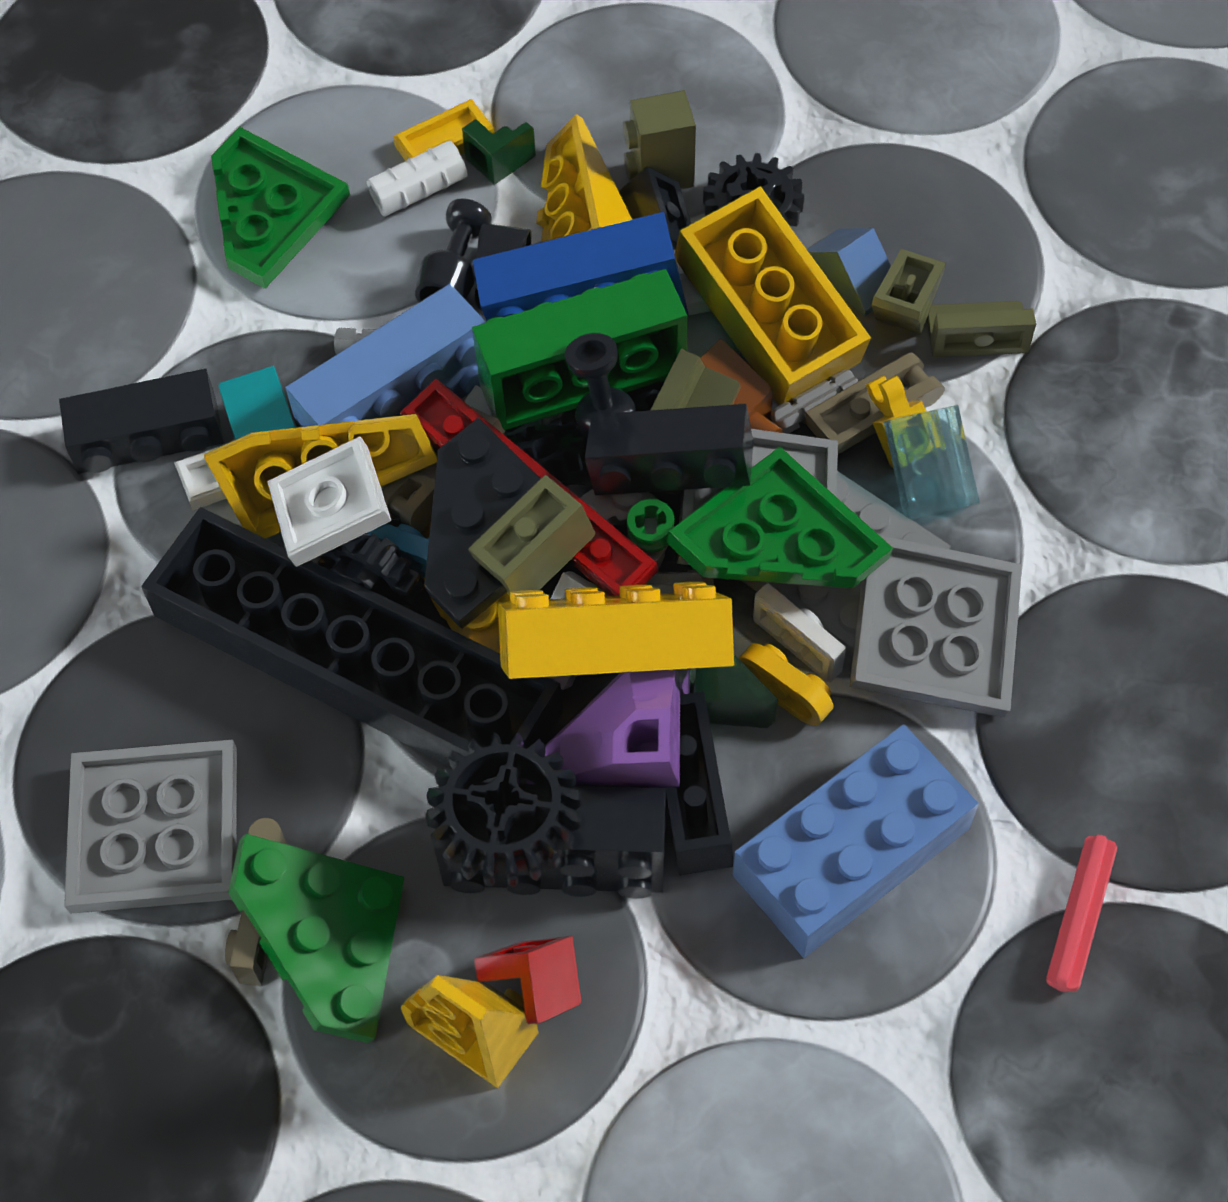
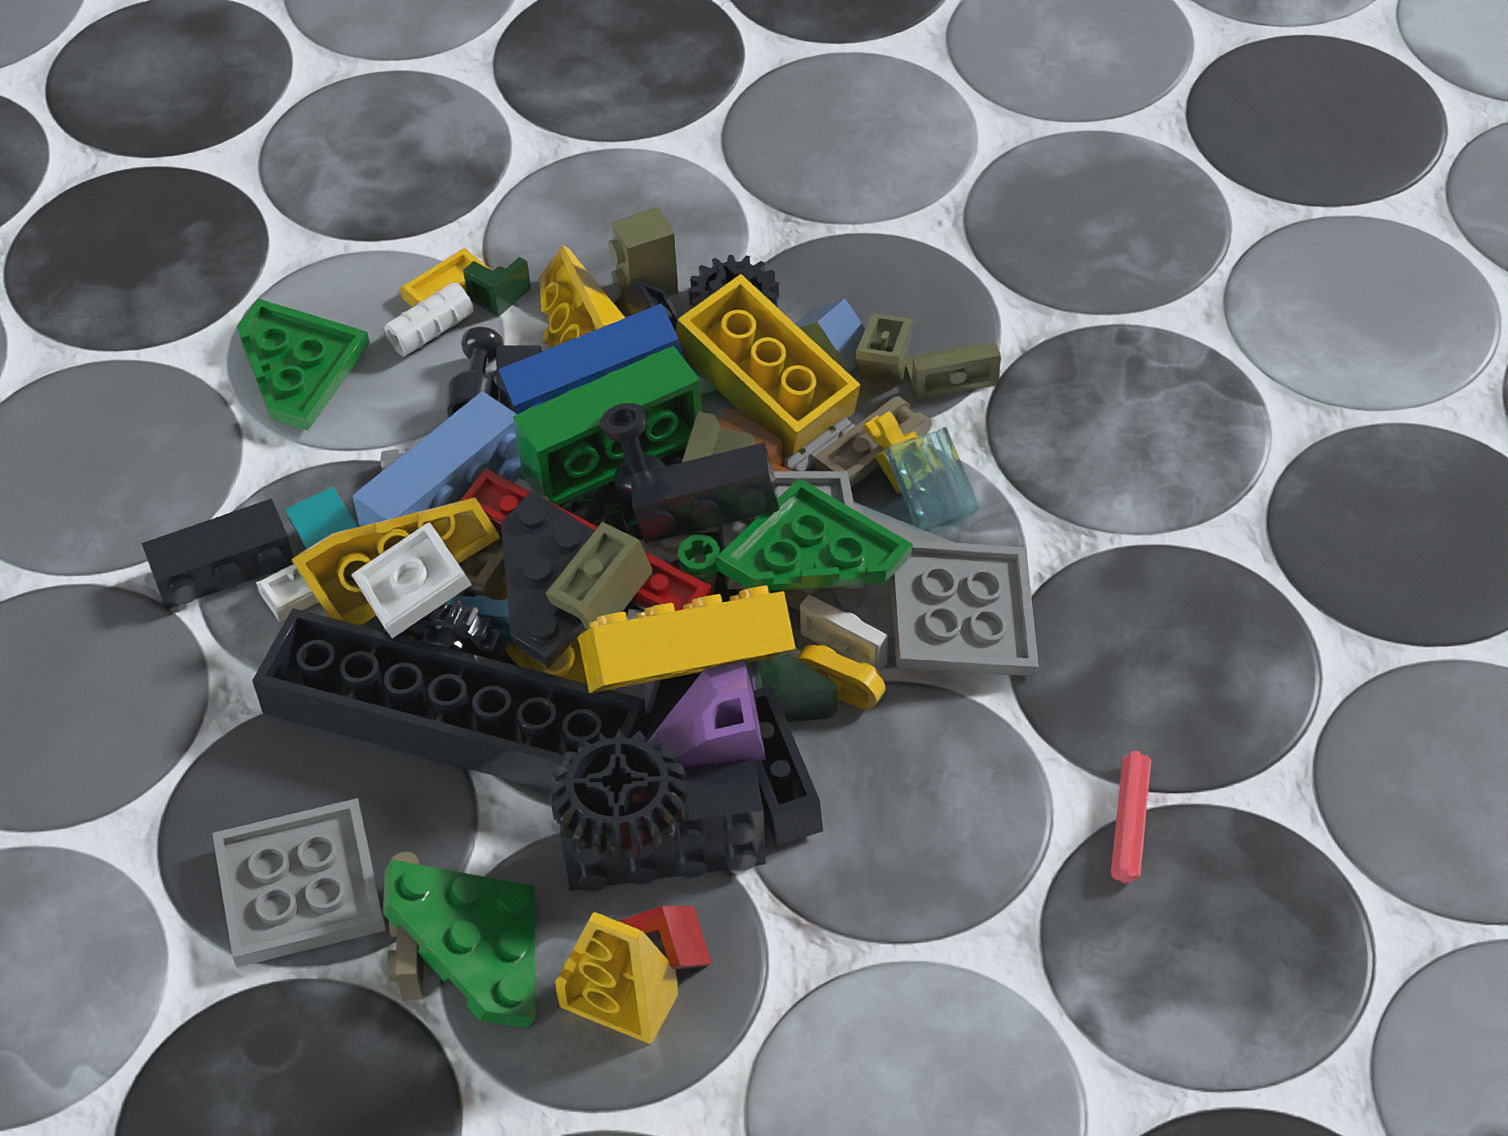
camera: 10 degrees left, 10 degrees down
medium blue brick [732,724,979,958] -> none

